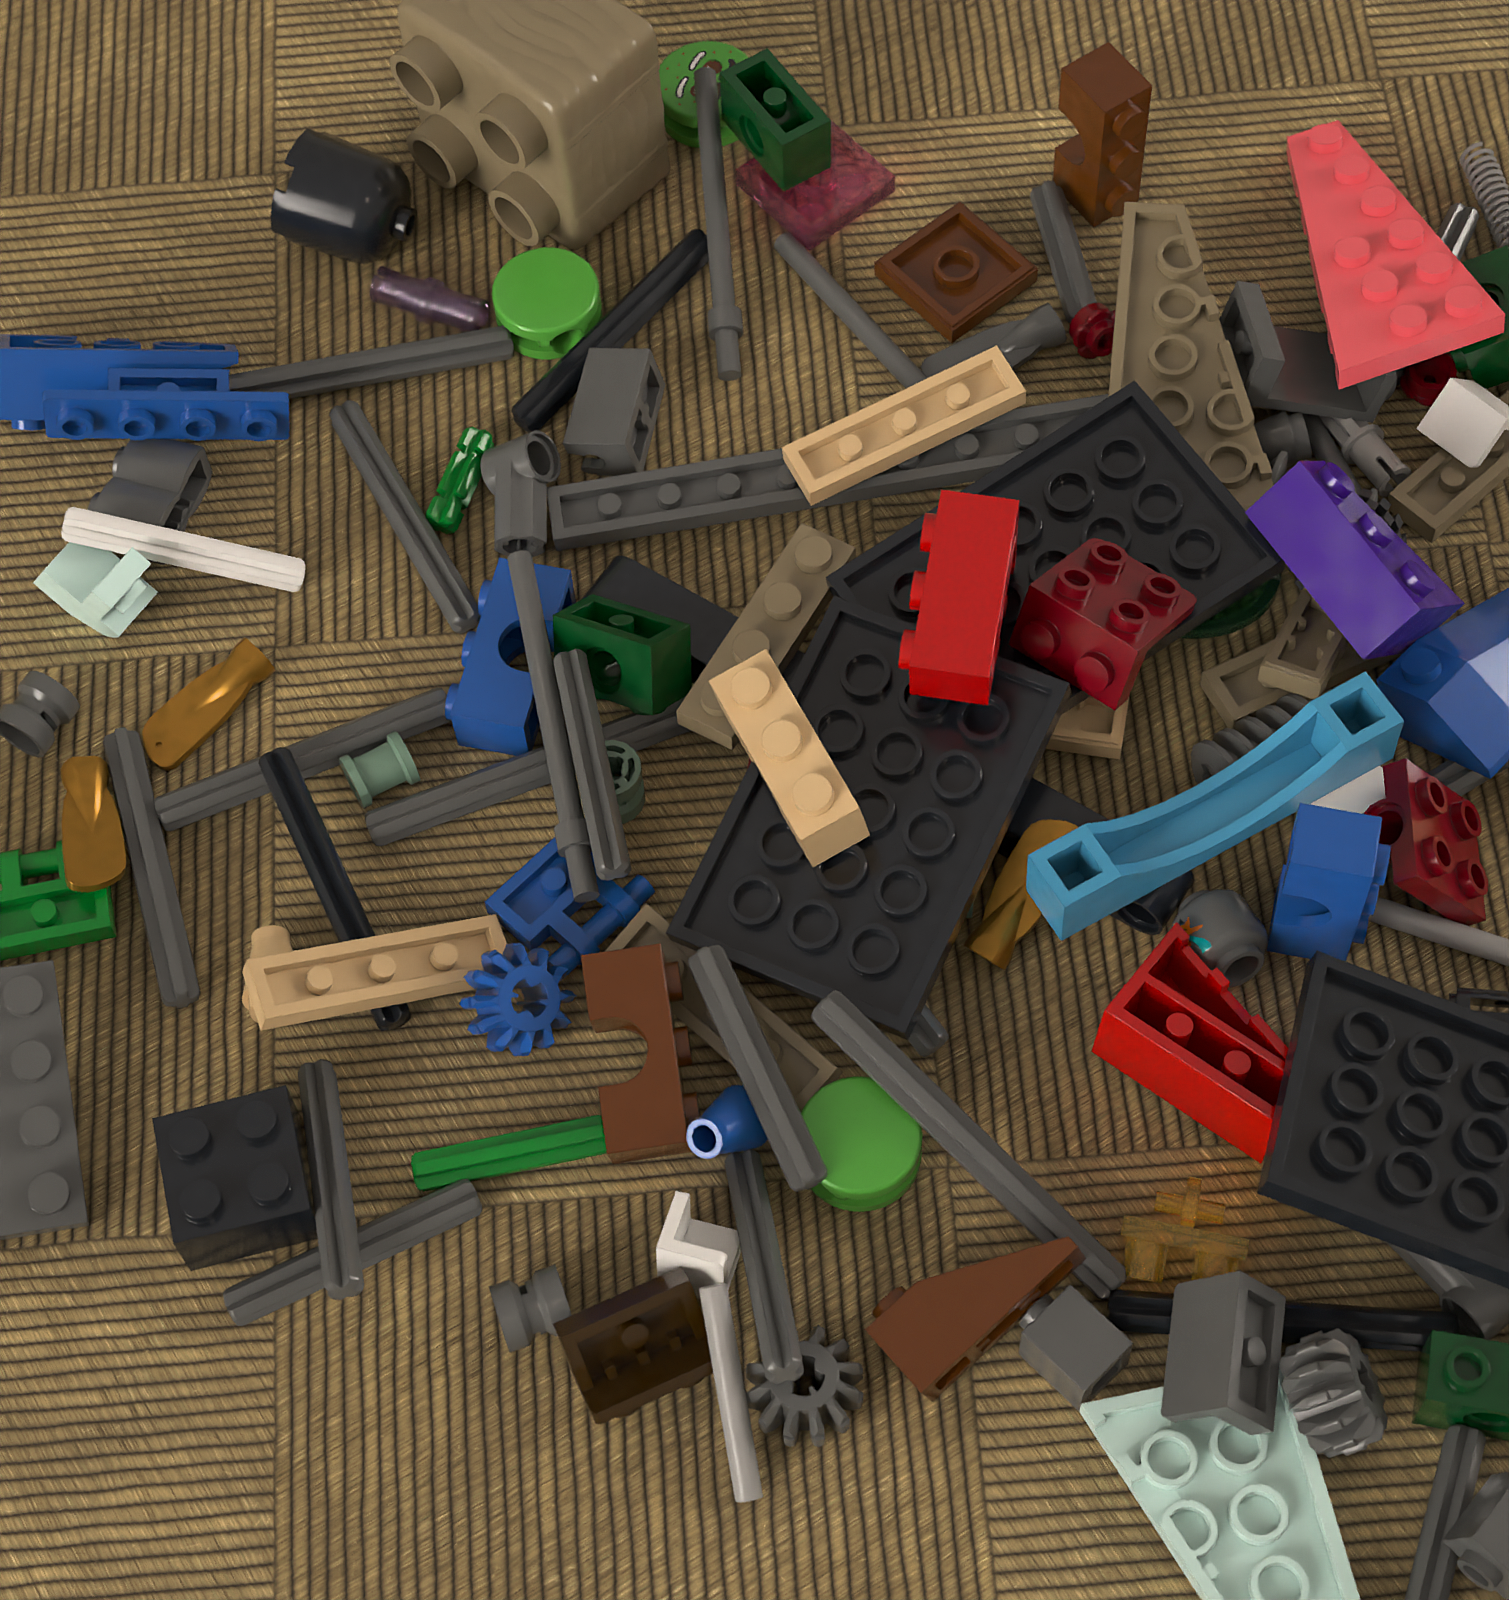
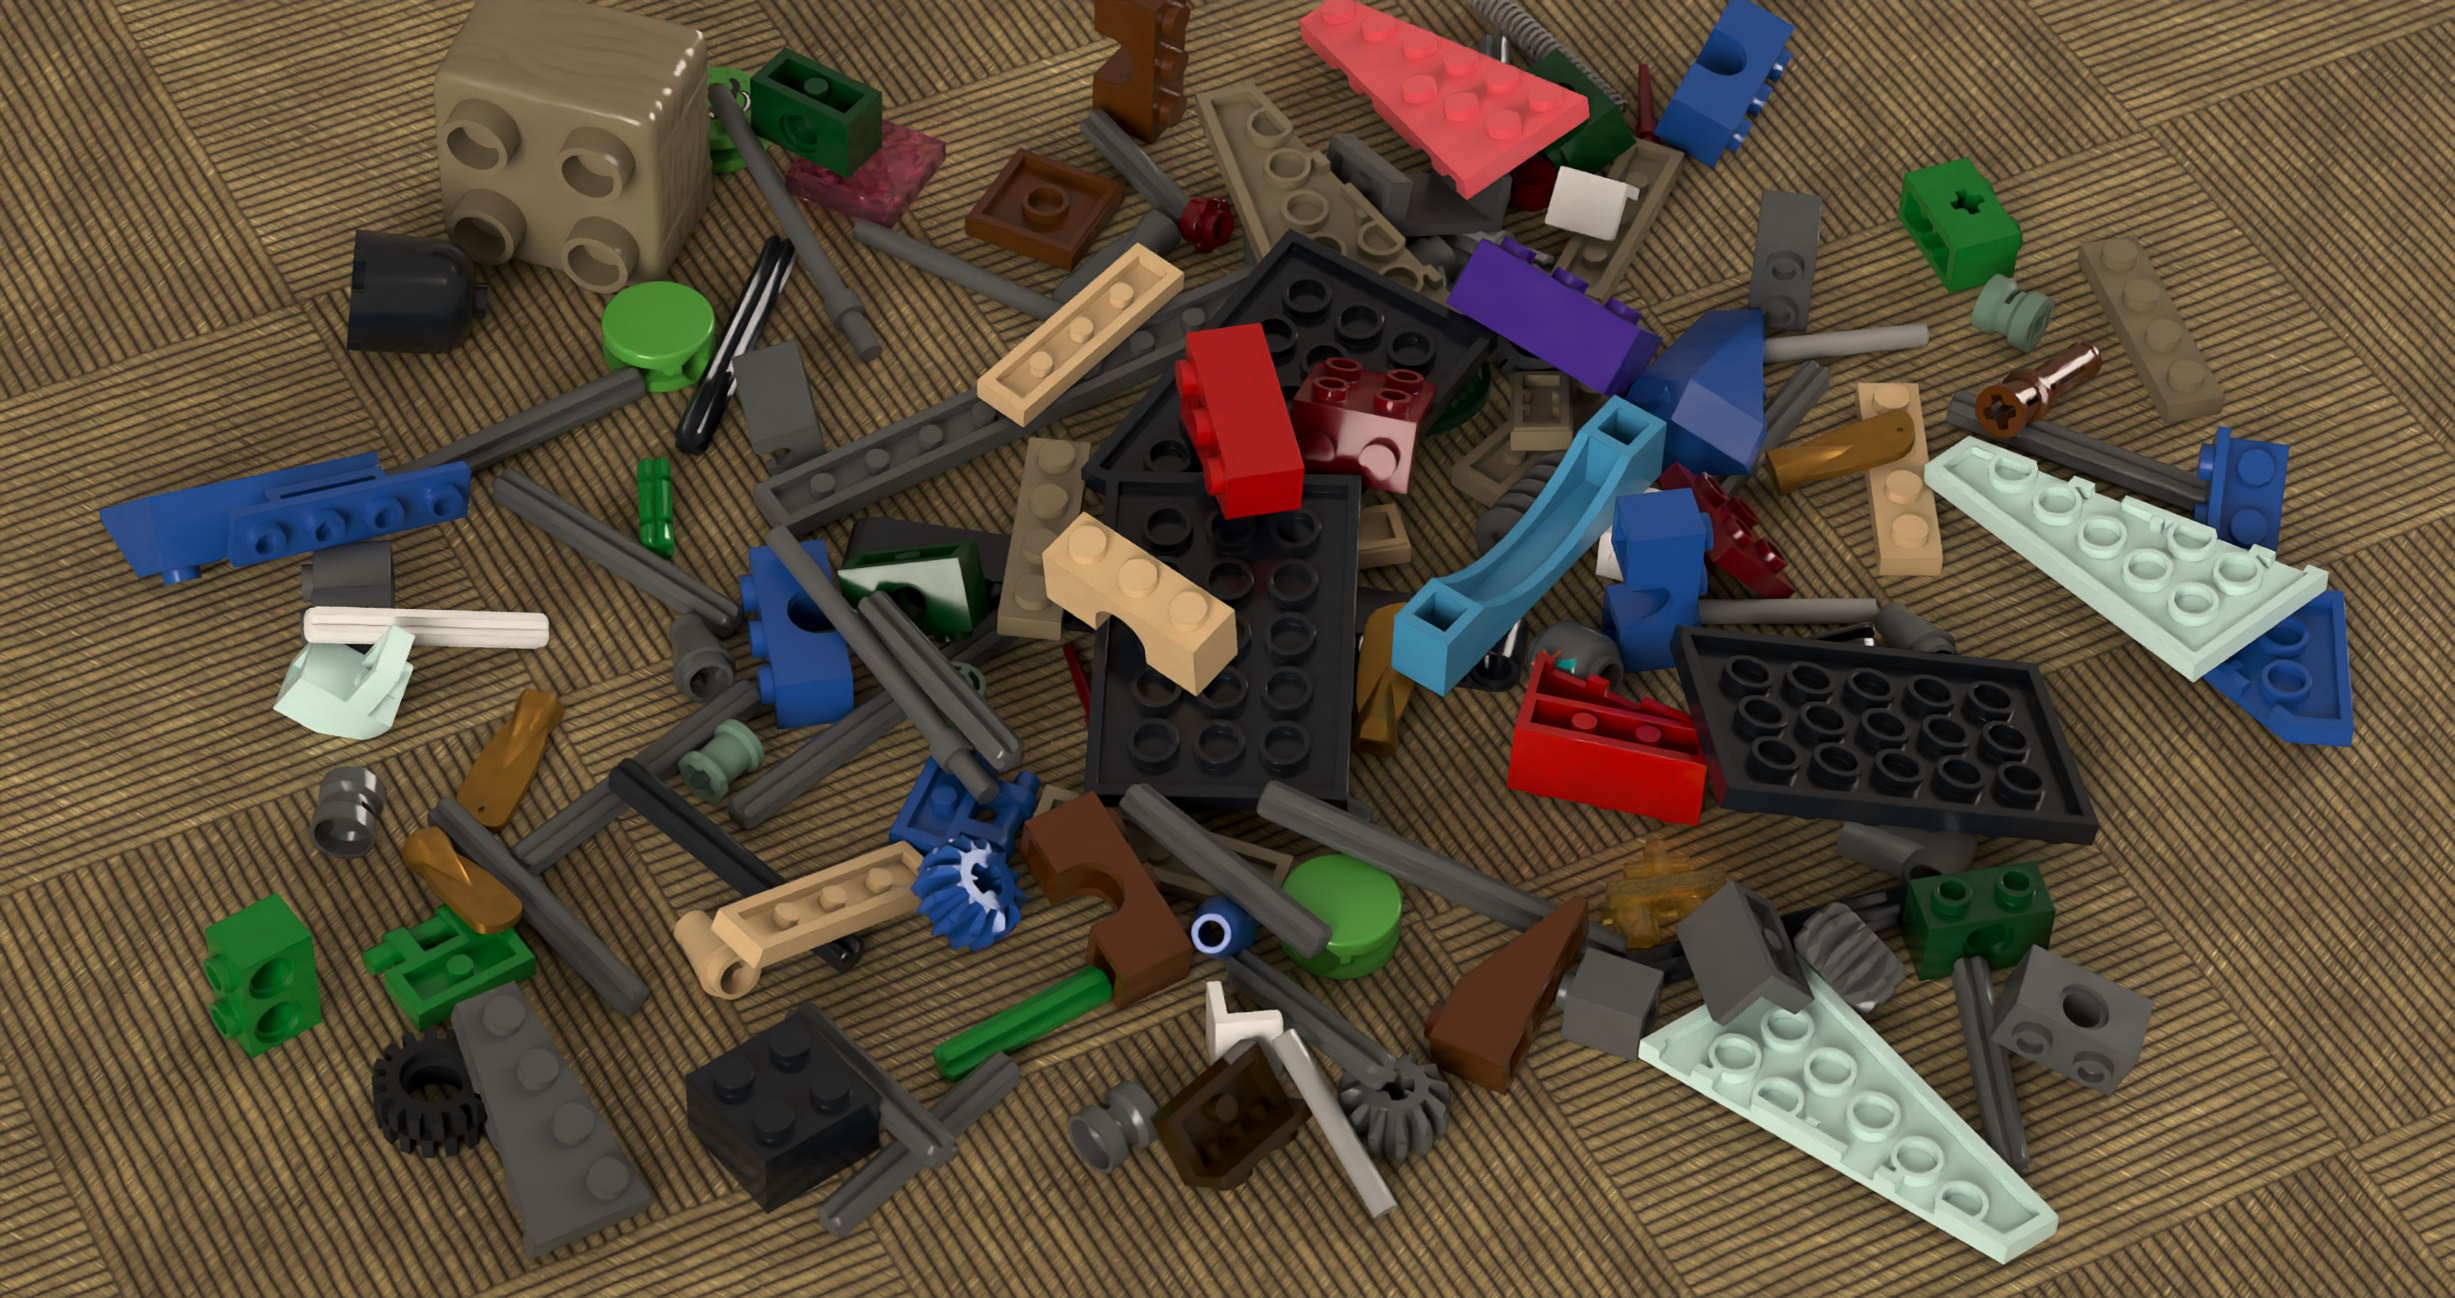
camera: 30 degrees left, 15 degrees down
pin [370,266,489,332] -> none
dark grey piece [480,430,561,557] -> none
none -> dark grey cone [669,614,736,703]

